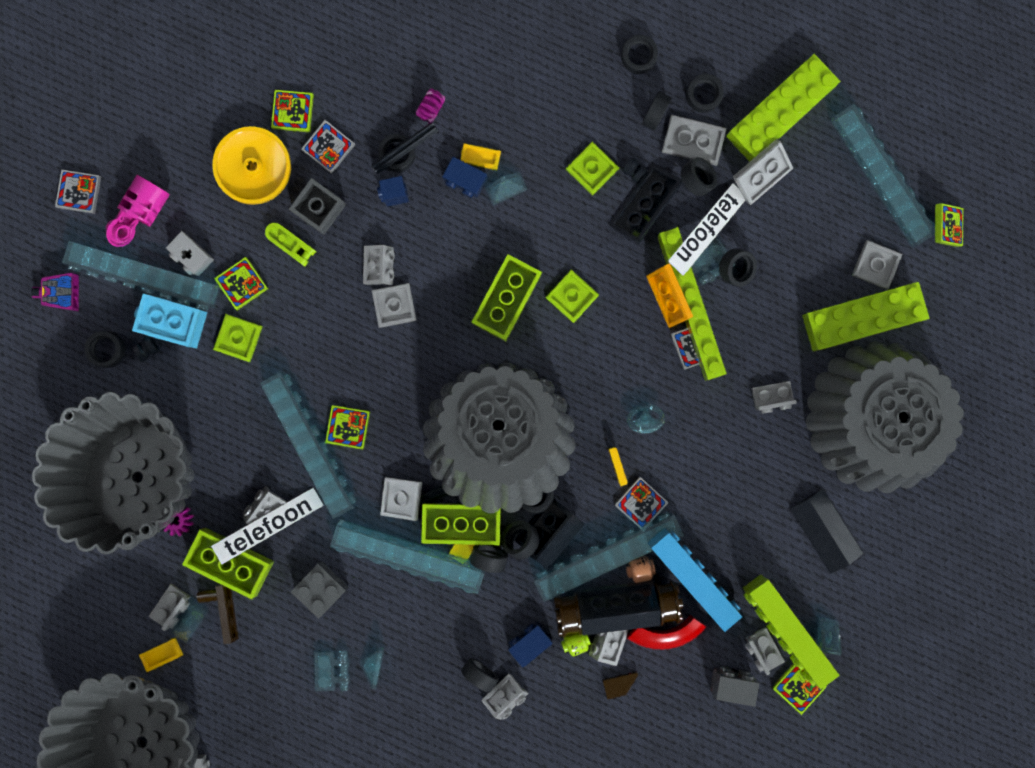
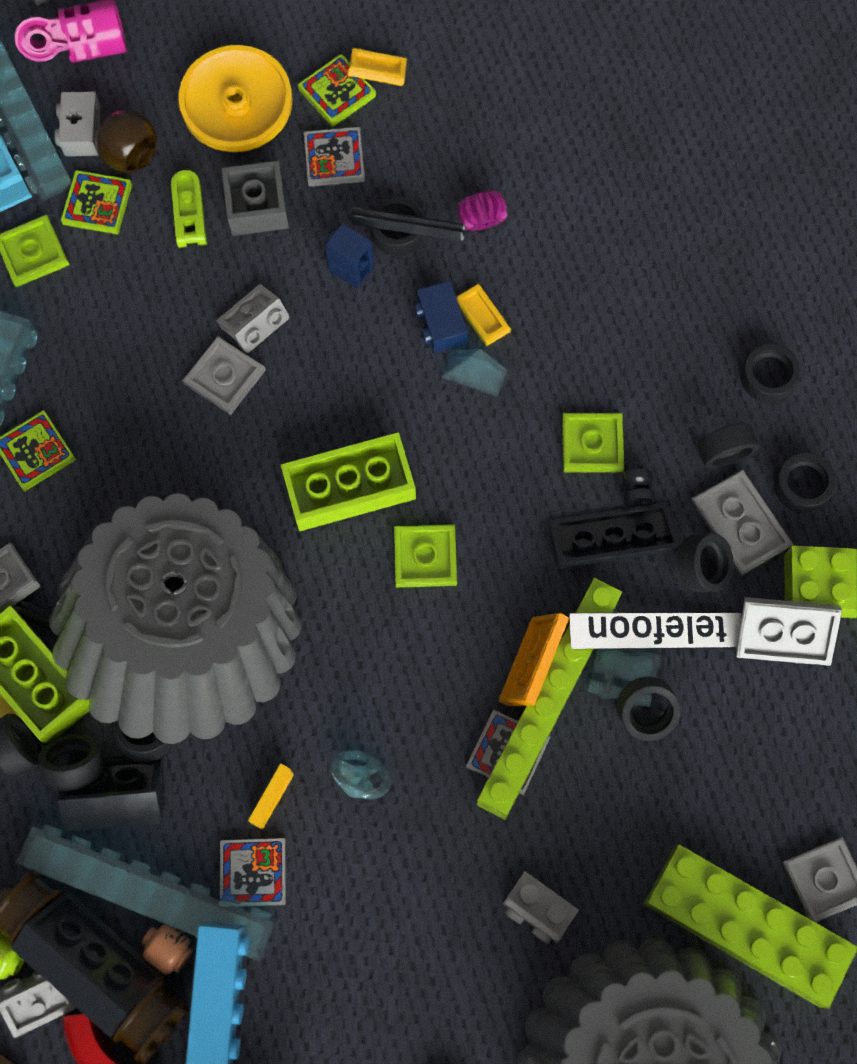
camera: 50 degrees right, 15 degrees down
none -> dark brown wheel [95,110,157,173]
none -> yellow tile [348,48,407,86]

